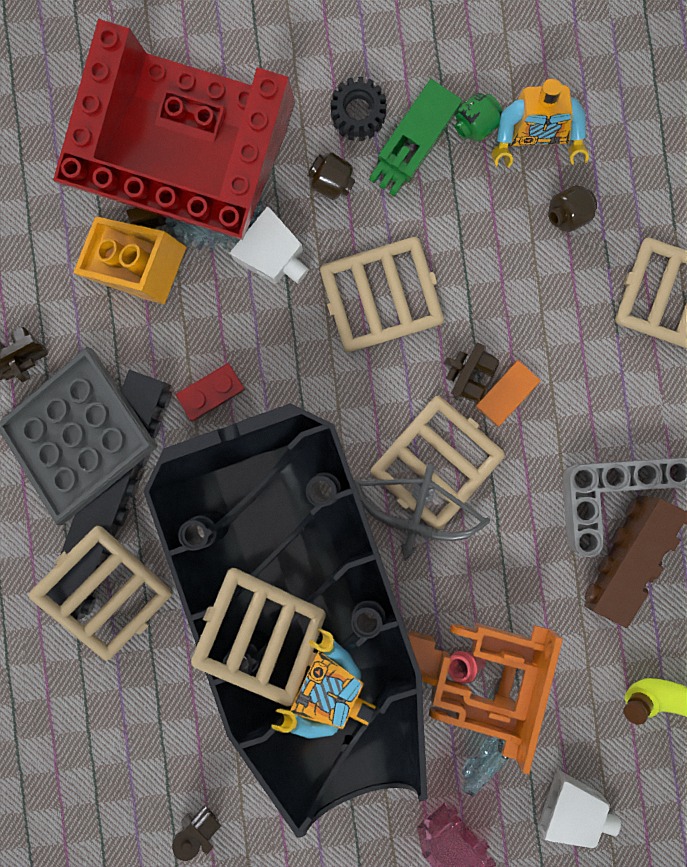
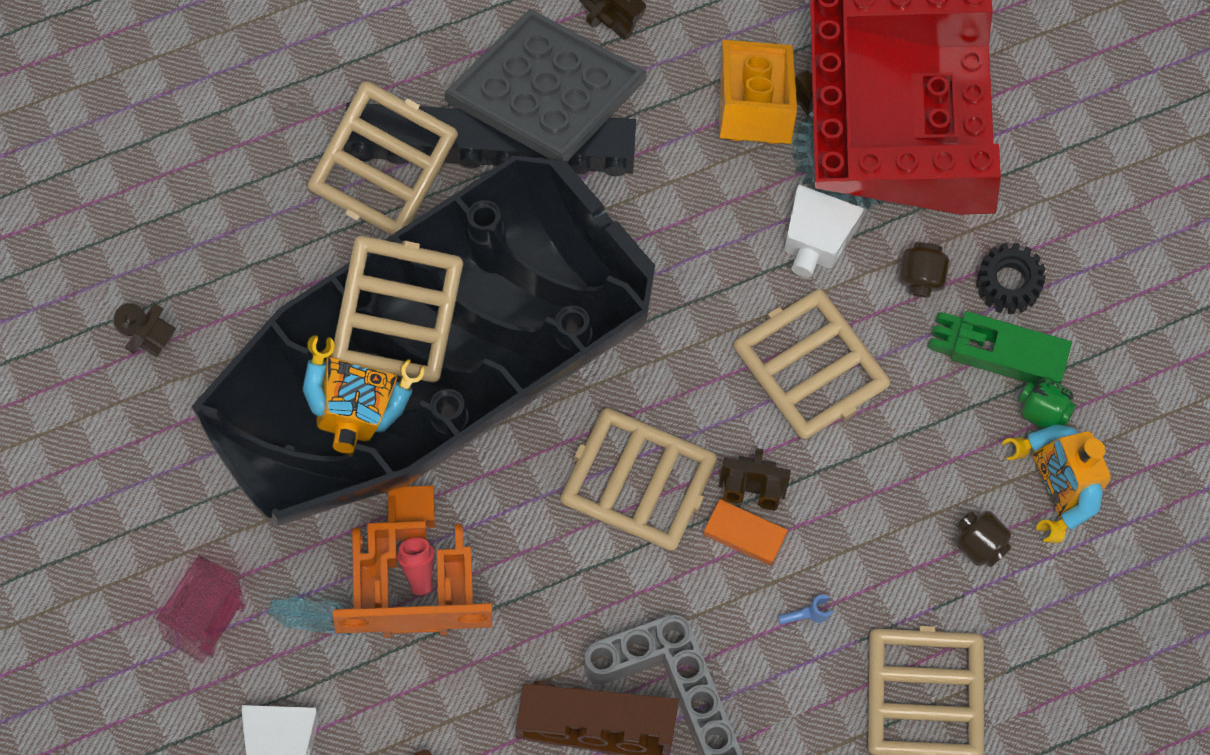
camera: 65 degrees right, 20 degrees down
red plate [175,363,245,422] -> none
dark grey piece [354,463,490,561] -> none
none -> medium blue hand [778,595,833,625]

